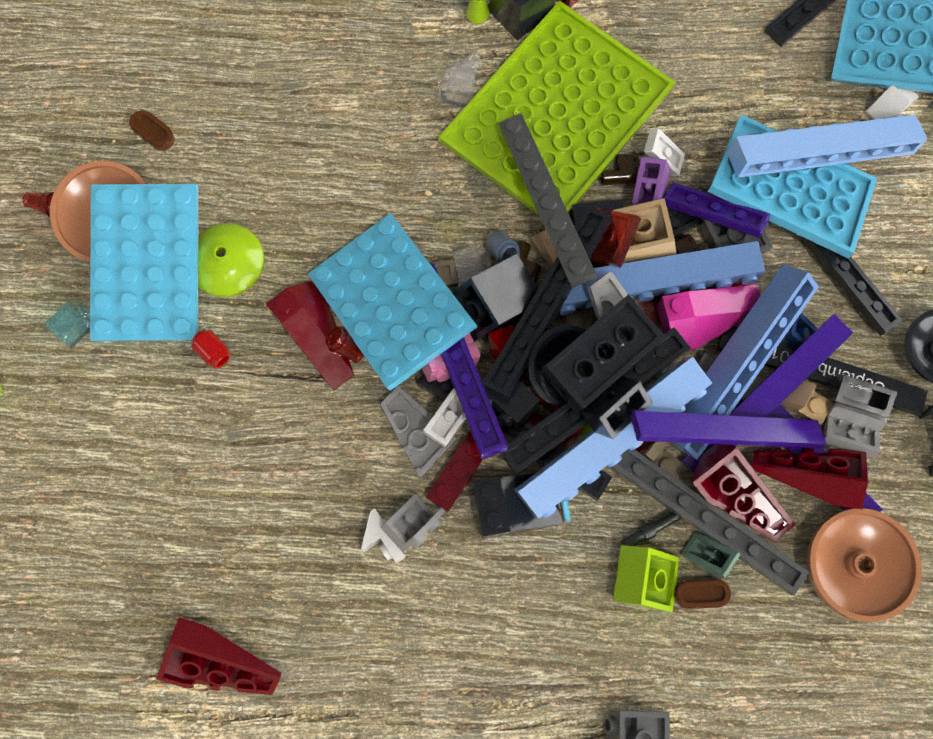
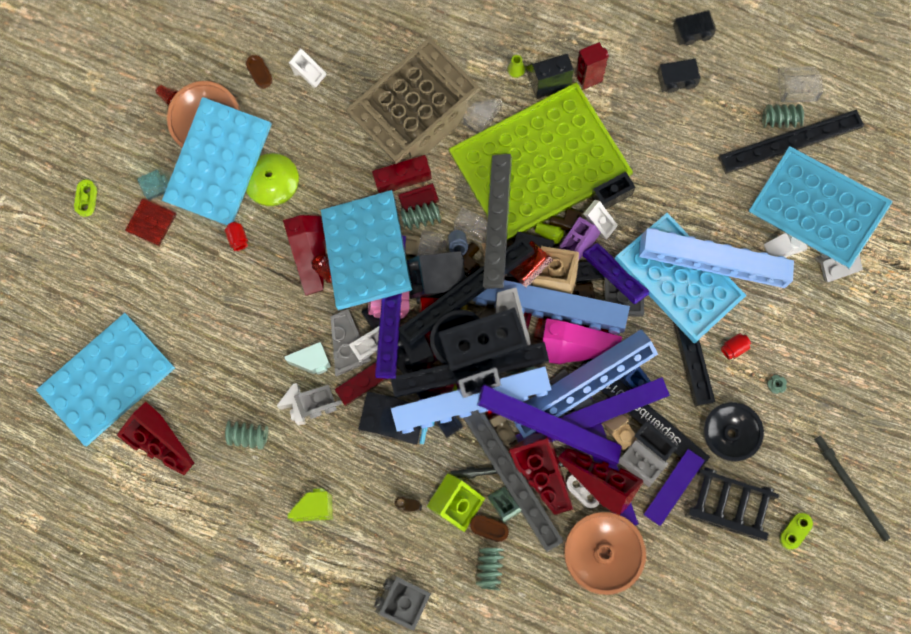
camera: 30 degrees right, 0 degrees up
none -> medium azure plate [36,313,175,447]
none -> clear red tile [125,198,176,247]
none -> sand green piece [225,420,268,450]
none -> light aqua slope [284,342,331,374]
none -> lime slope [287,488,333,522]
none -> white slope [289,49,327,88]
none -> dark tan wedge [346,37,480,164]
none -> dark red brick [372,155,432,194]
none -> dark brown piece [394,496,422,513]
none -> dark red tile [398,183,439,213]
none -> sand green piece [400,201,441,231]
none -> clear slope [454,207,487,243]
none -> sand green piece [476,547,504,591]
none -> lime cone [535,223,564,244]
none -> white plate [566,475,600,508]
none -> black brick [591,172,636,209]
none -> dark purple tile [643,449,705,526]
none -> red brick [721,333,751,360]

